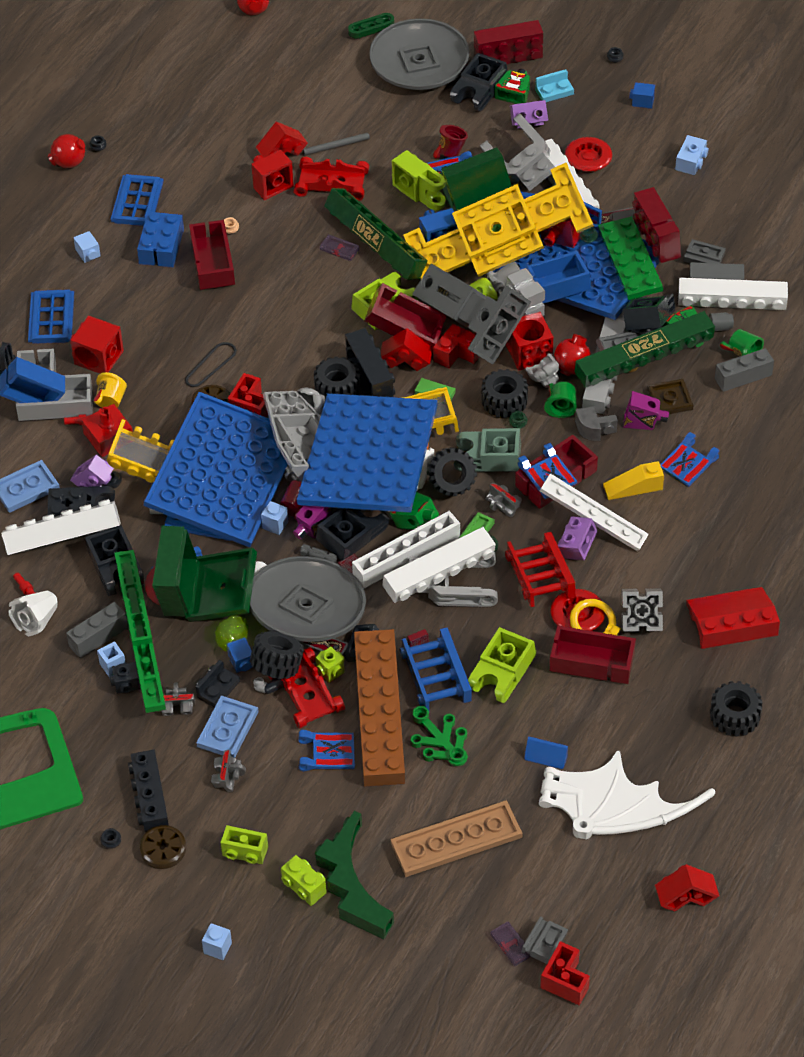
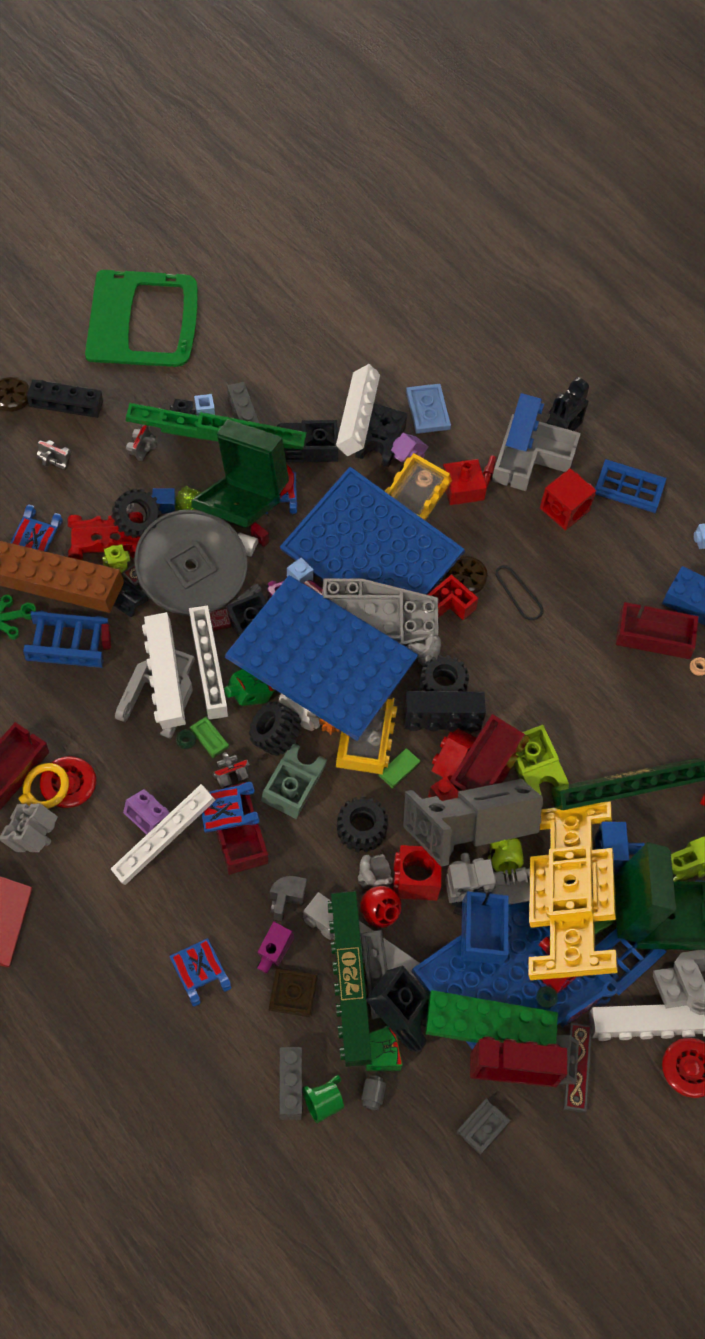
camera: 105 degrees right, 10 degrees up
white cone [9,590,58,637] -> none
red bar [13,573,35,595] -> none
yellow hat [93,372,127,408] -> none
black plate [100,828,122,849] -> none
black bracket [196,660,240,708] -> none
medium blue plate [197,696,258,758] -> none
clear purple tile [320,234,359,261] -> none
lime brick [468,627,536,703] -> none
red fence [505,532,576,607] -> none
clear green plate [509,411,528,429] -> none
green hat [544,382,576,418] -> none
yellow slope [603,461,664,500] -> none
light blue brick [675,135,709,175] -> none
white brick [678,278,788,310] -> none
dark grey brick [689,262,744,280] -> none

